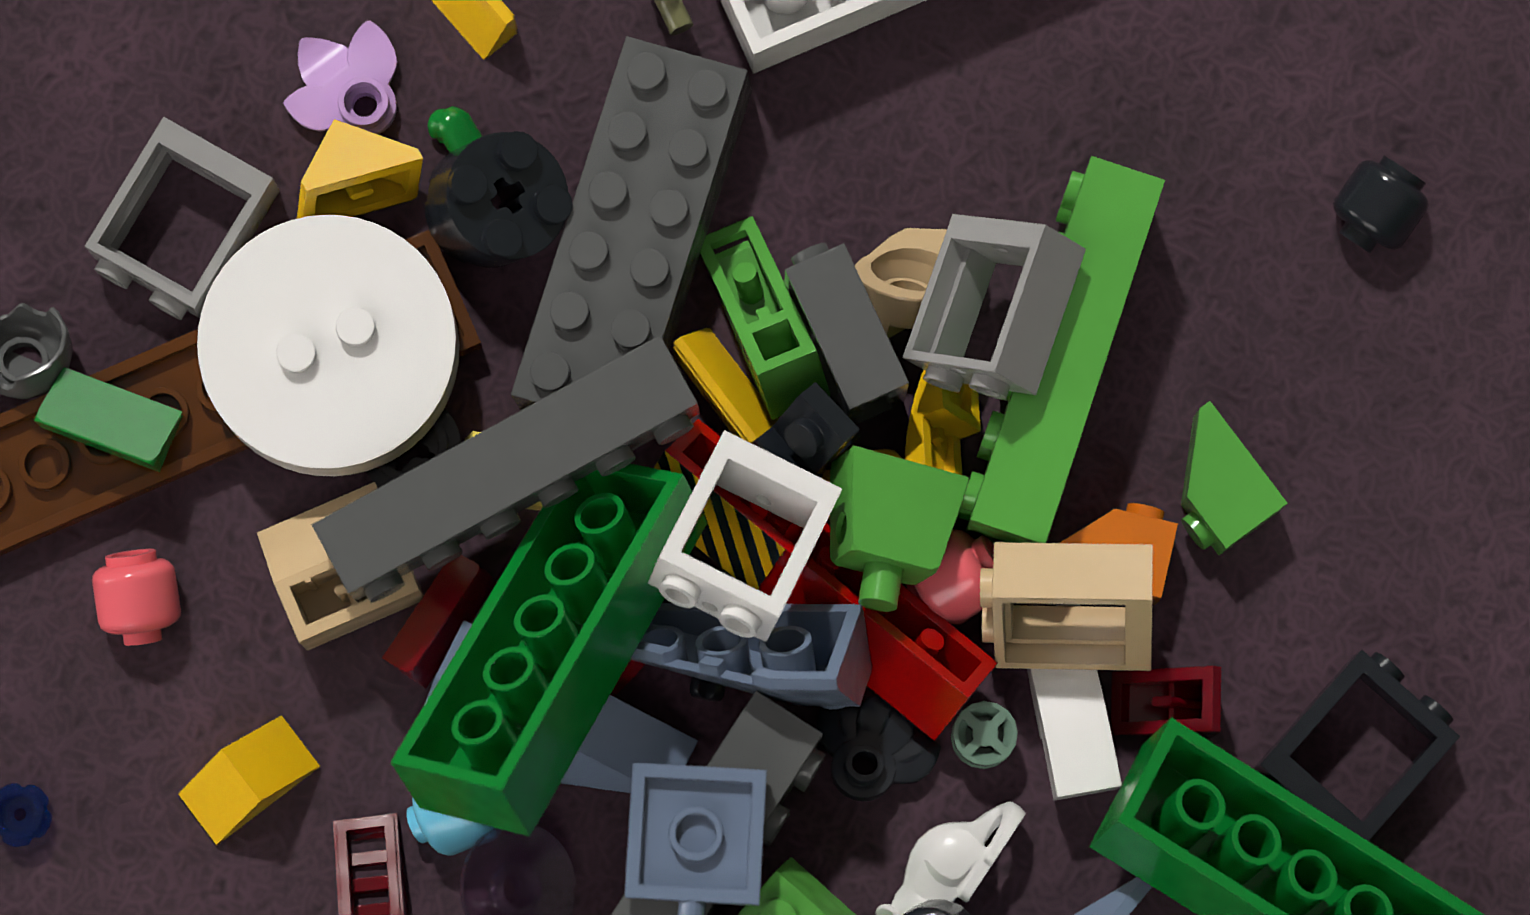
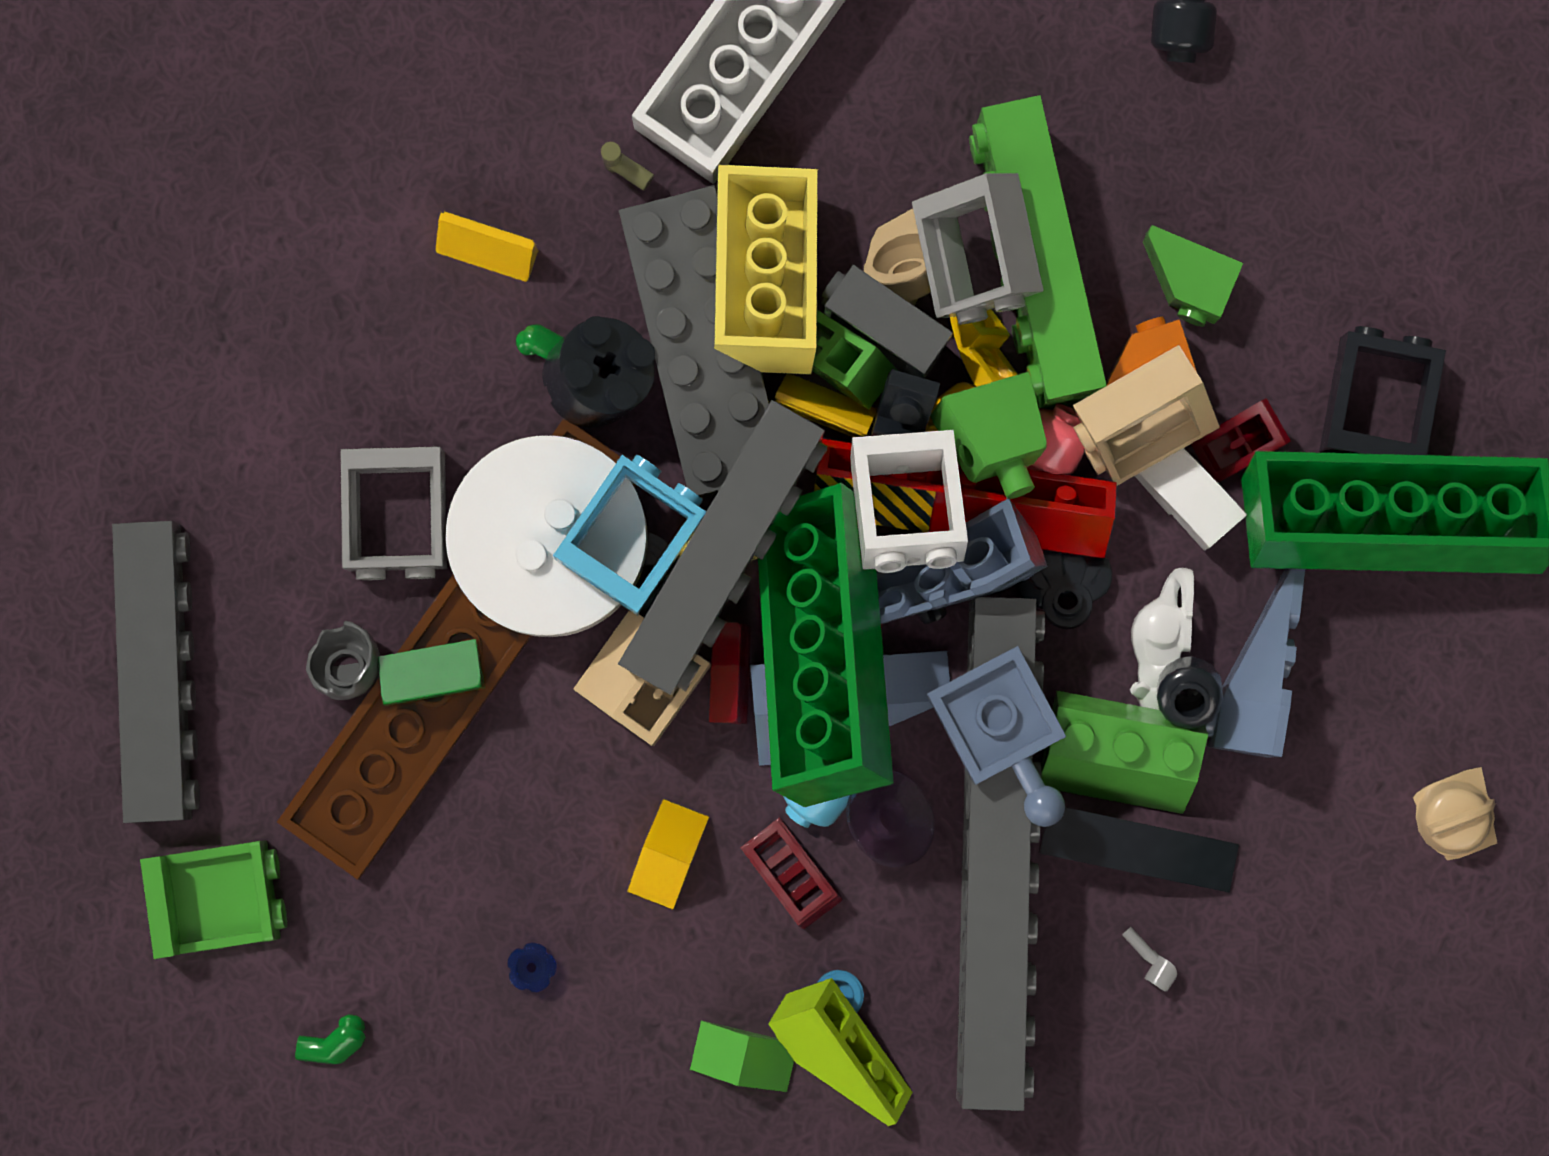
camera: 30 degrees left, 5 degrees up
coral head [92,549,181,646] -> none
lavender plate [283,21,397,134] -> none
yellow slope [297,119,423,219] -> none
sand green wheel [951,701,1018,769] -> none
none -> medium azure window [553,455,706,616]
none -> light yellow slope [714,165,817,374]

